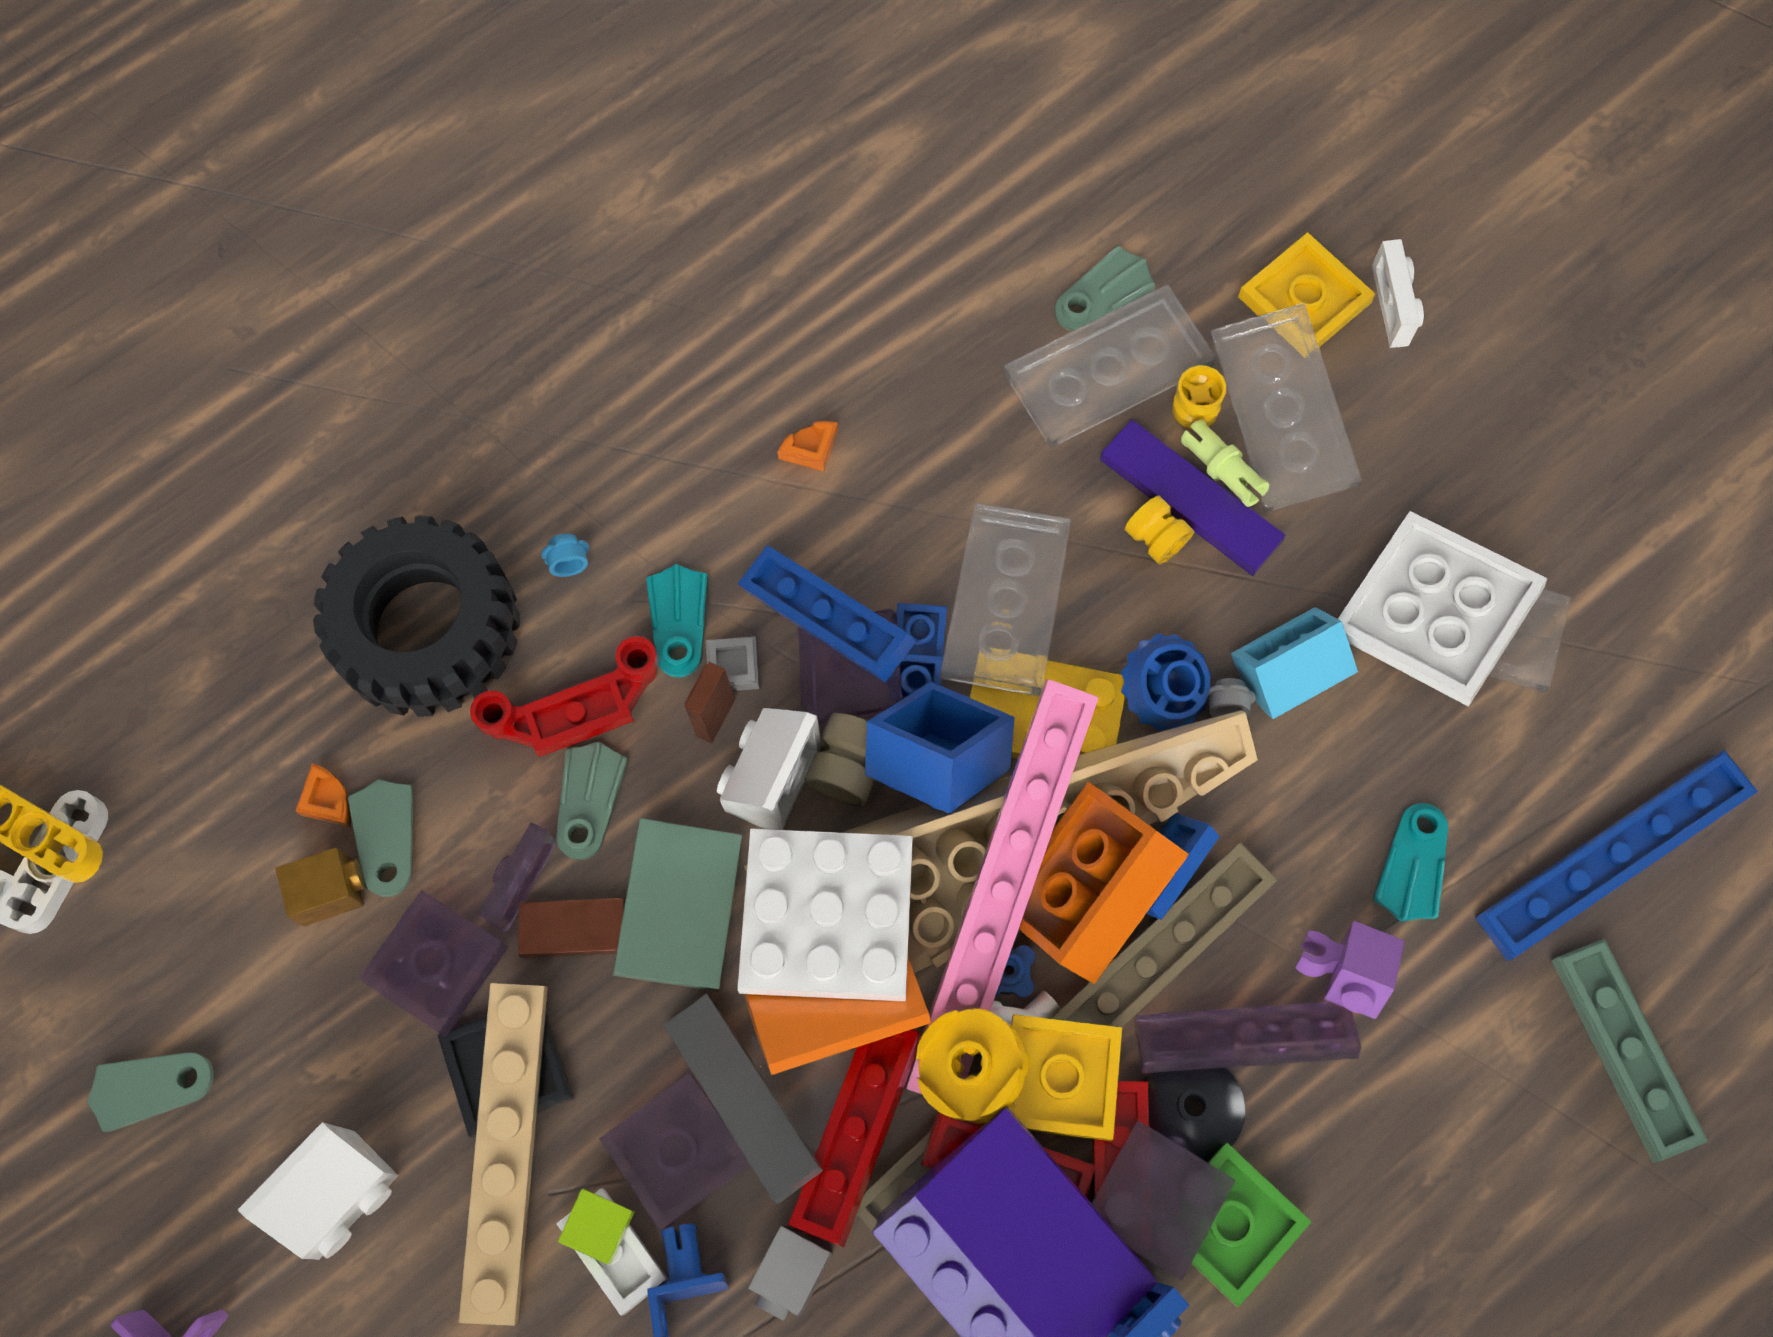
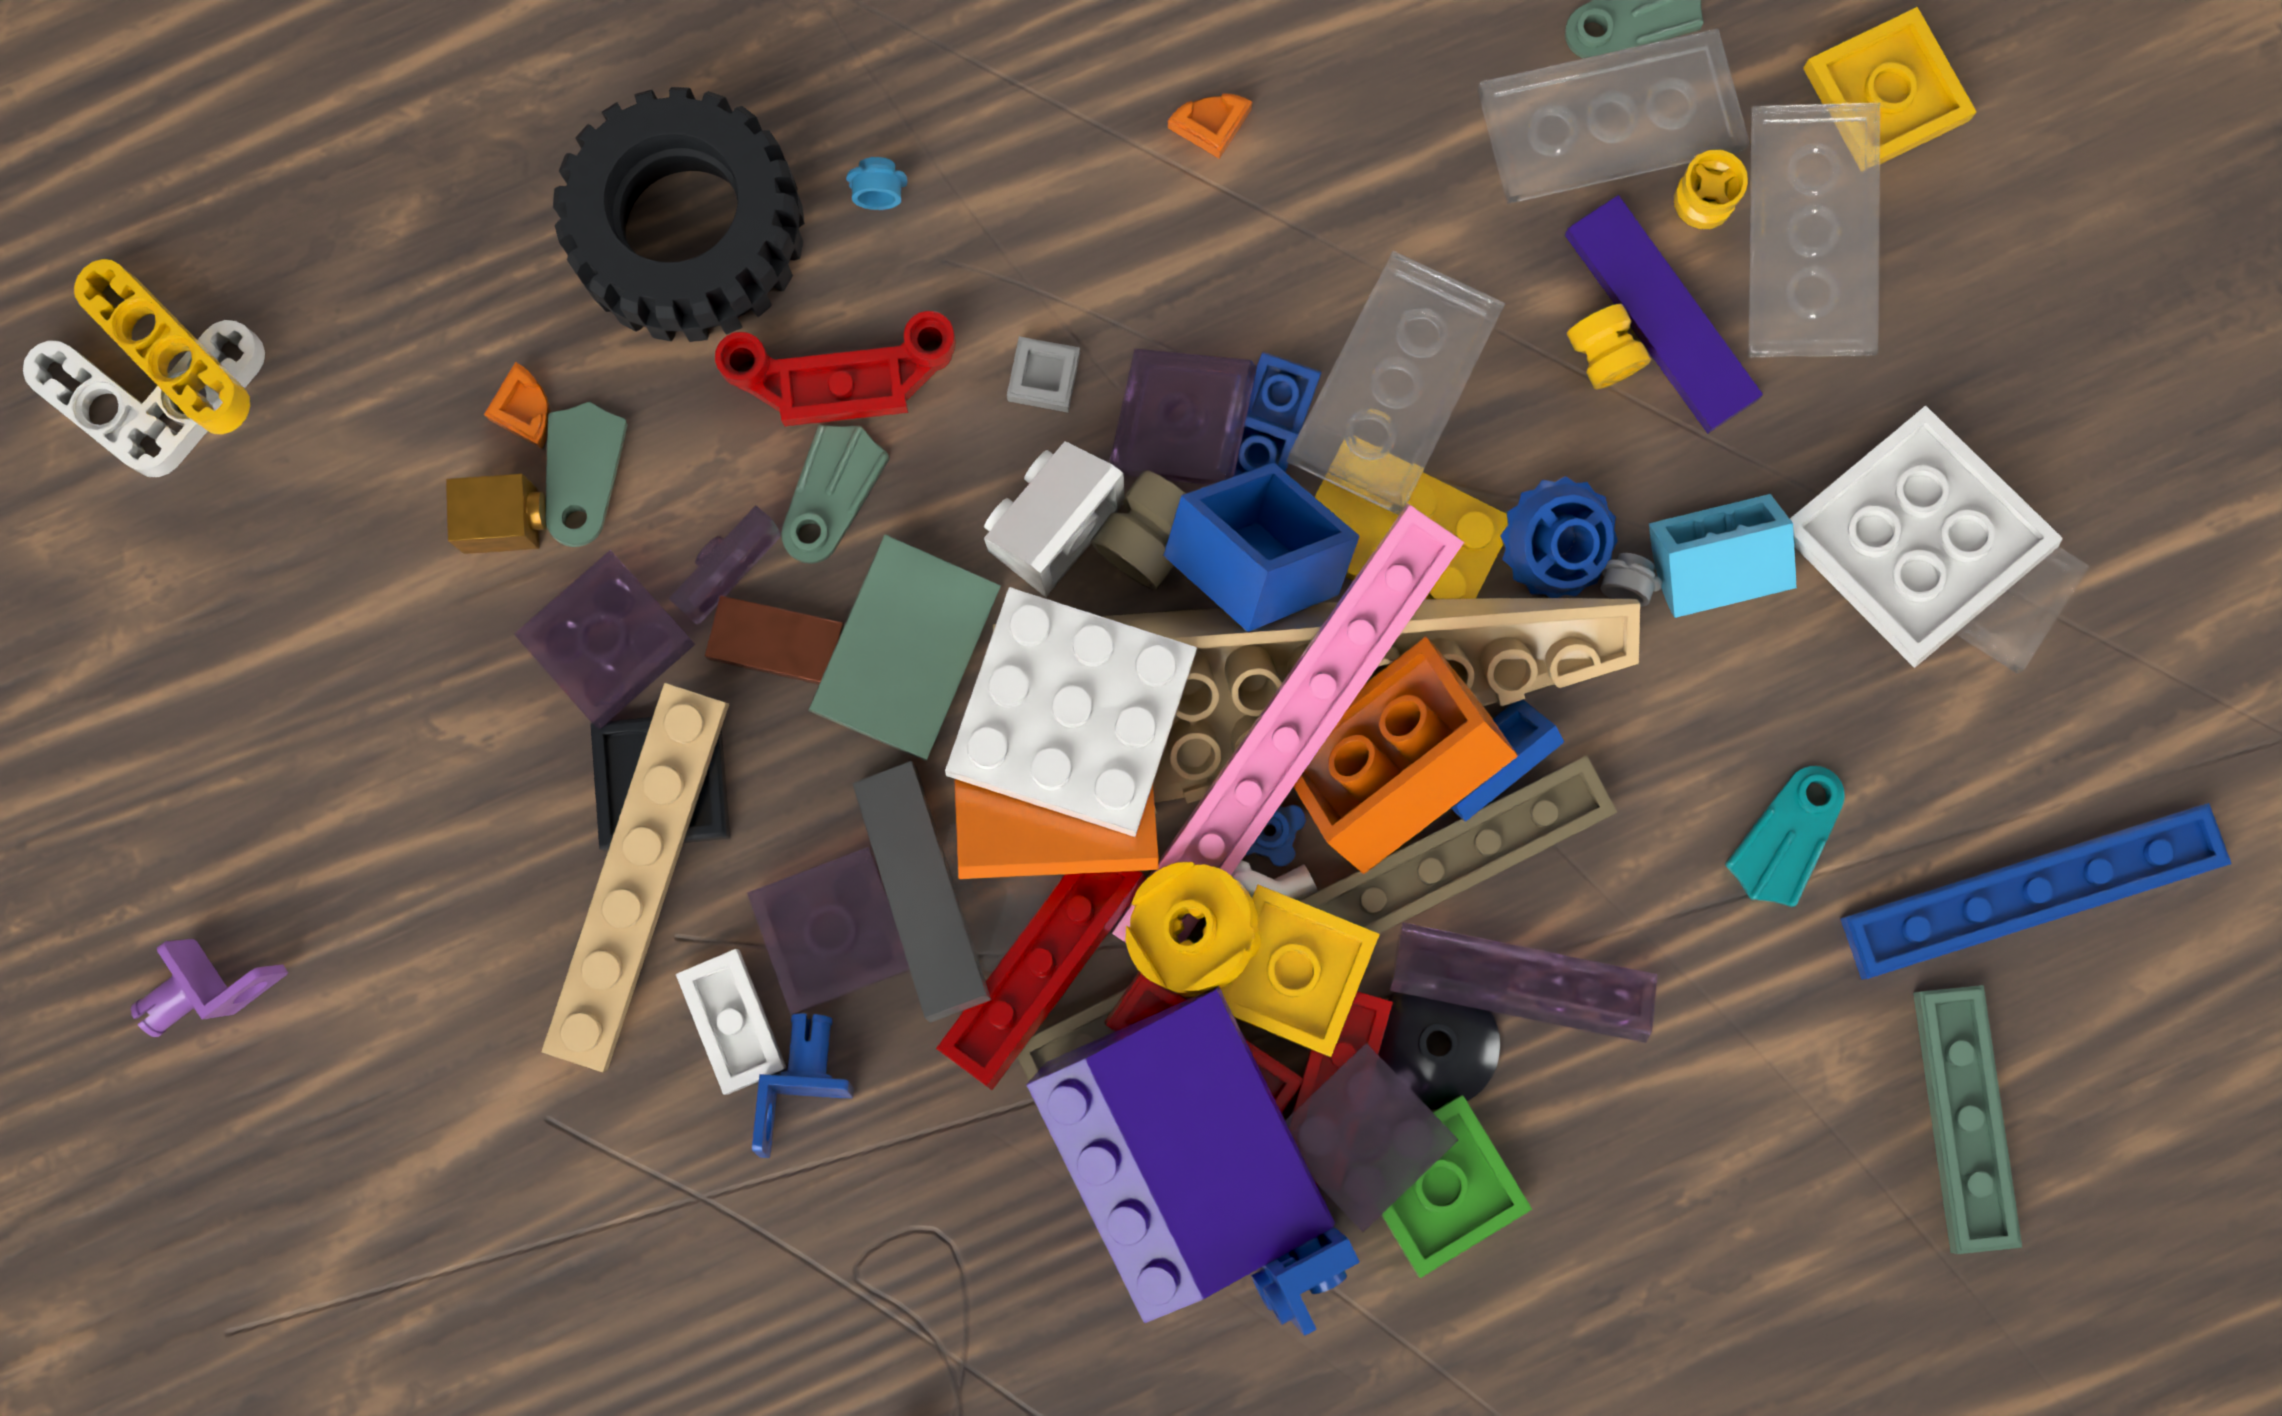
camera: 15 degrees right, 10 degrees up
sand green piece [87,1053,214,1132] -> none
white slope [238,1122,399,1260] -> none
lime tile [558,1188,635,1265] -> none
teal piece [646,564,708,678] -> none
copper tile [684,662,735,743] -> none
blue plate [737,545,916,683] -> none
light grey brick [748,1226,832,1321] -> none
yellowish green pin [1181,420,1269,507] -> none
medium lavender brick [1295,921,1405,1019] -> none
white plate [1372,239,1424,348] -> none

